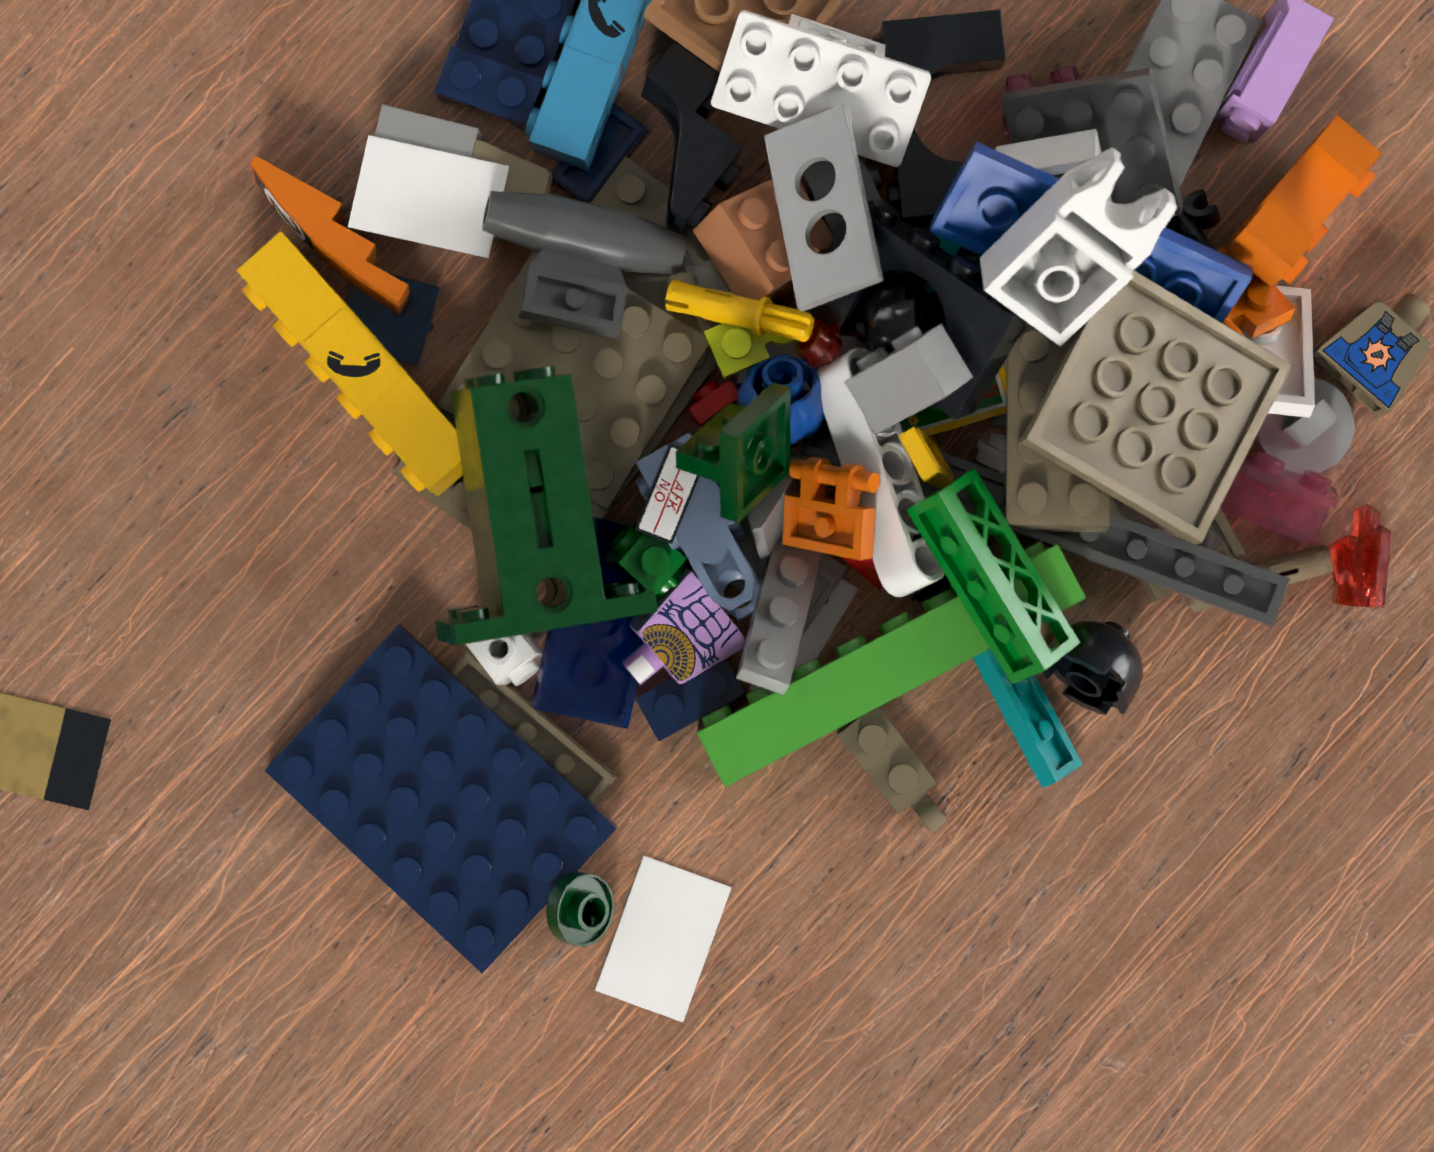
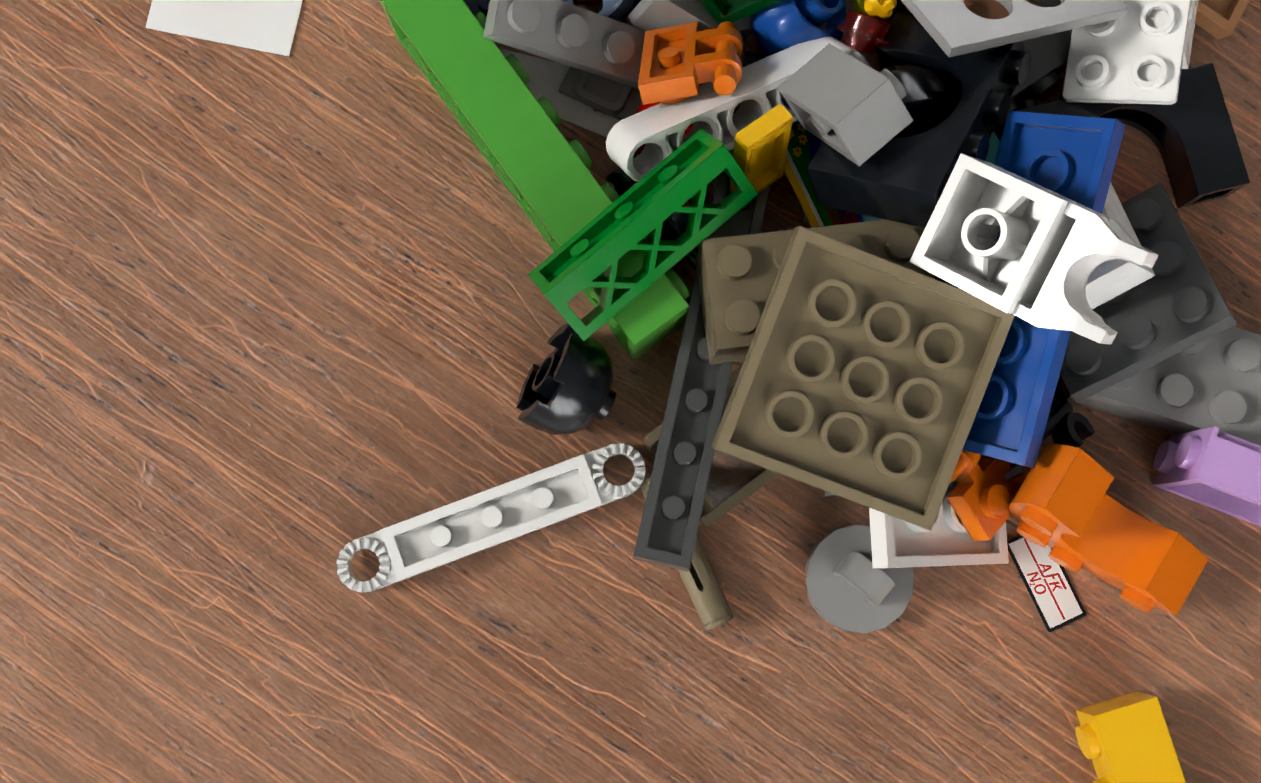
camera: 80 degrees right, 5 degrees down
dark tan plate [837,707,947,833] -> none
teal plate [973,649,1083,788] -> none
clear pink bracket [1220,452,1339,546] -> none
torso [1313,293,1431,417] -> none
clear red rock [1329,504,1392,608] -> none
none -> white plate [336,443,646,593]
none -> white sticker [1007,535,1086,632]

